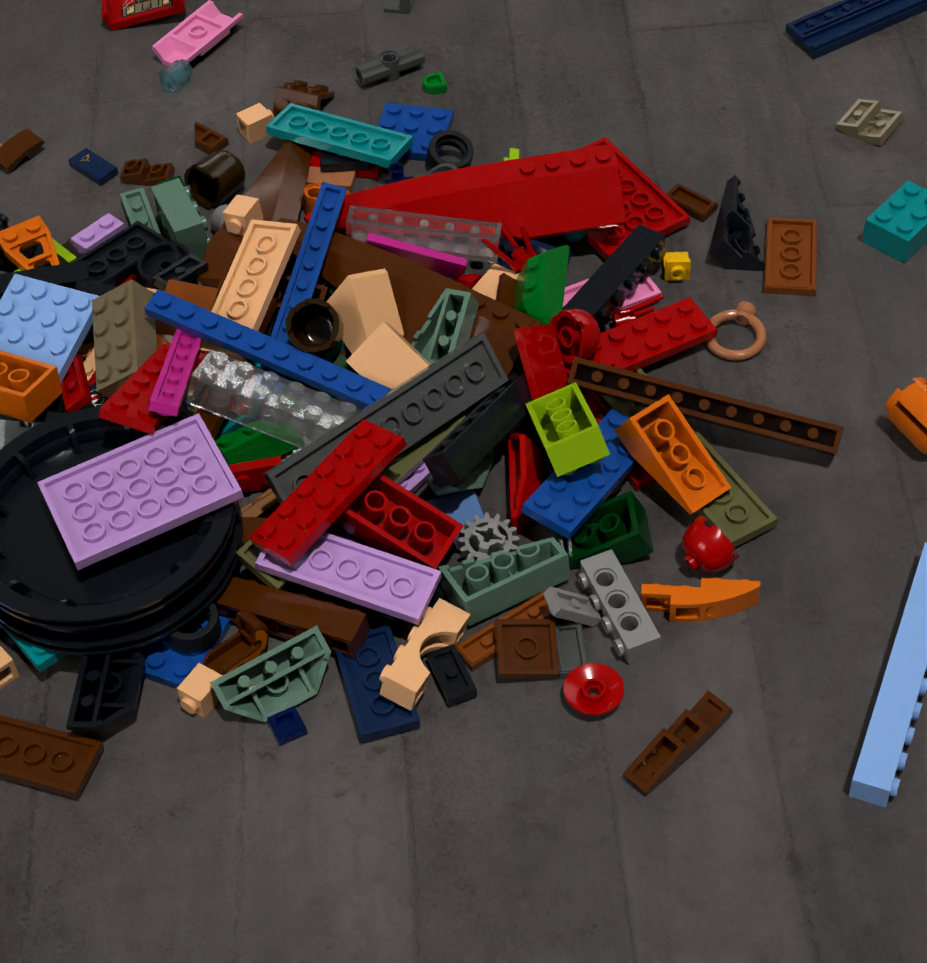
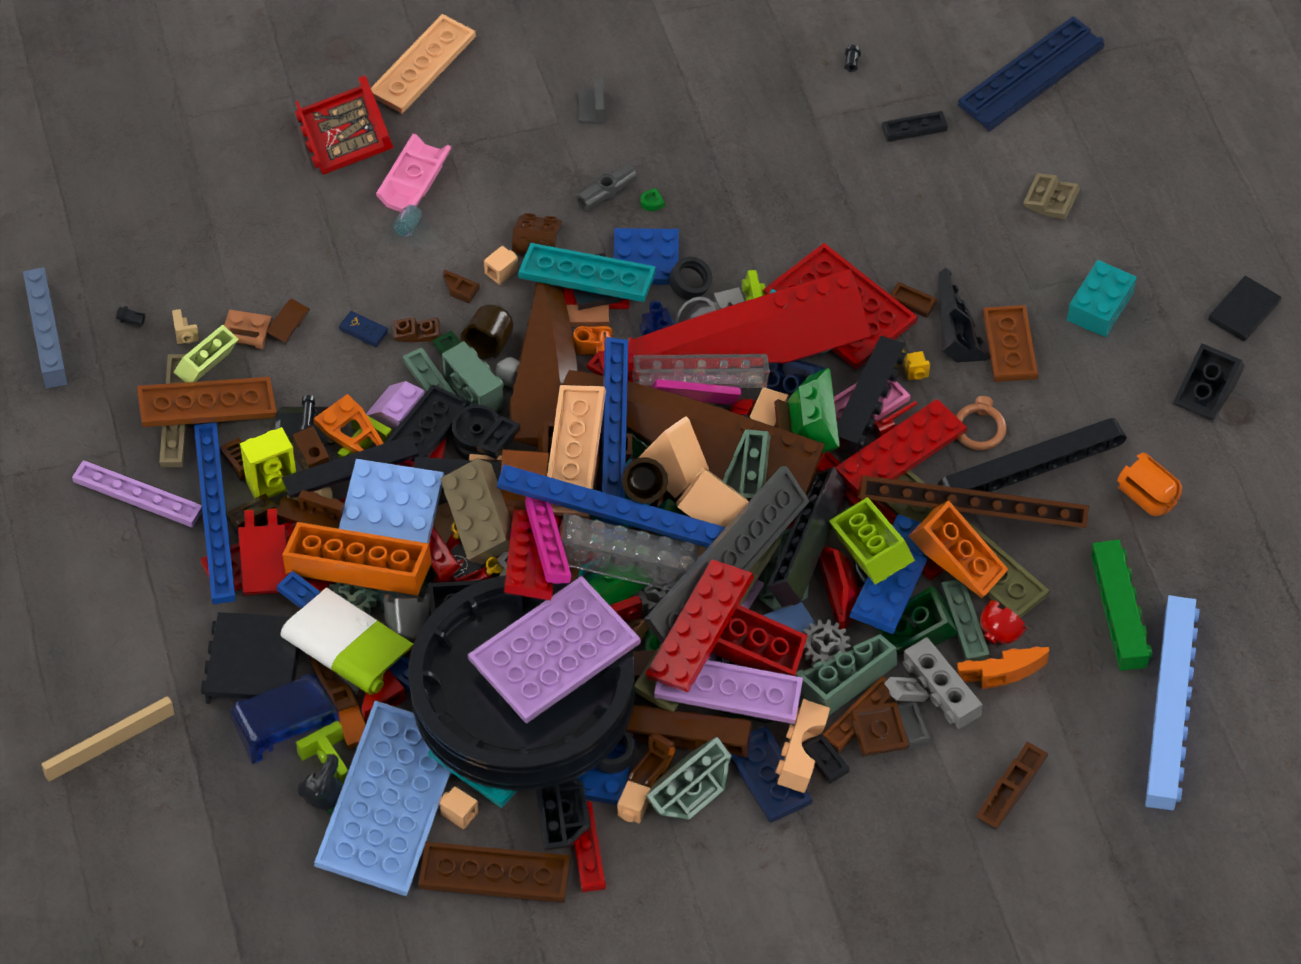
camera: 15 degrees left, 5 degrees up
light nougat brick [223,194,263,236] -> none
clear blue tile [267,706,308,746] -> none
red plant [481,219,537,272] -> none
red tile [513,324,568,401] -> none
red cylinder [550,308,600,364] -> none
red dish [563,663,624,716] -> none
none -> red tile [574,801,606,893]
none -> black tile [882,111,948,142]
none -> black beam [938,418,1127,492]
none -> sand green plate [941,579,990,661]
none -> green brick [1090,540,1152,671]

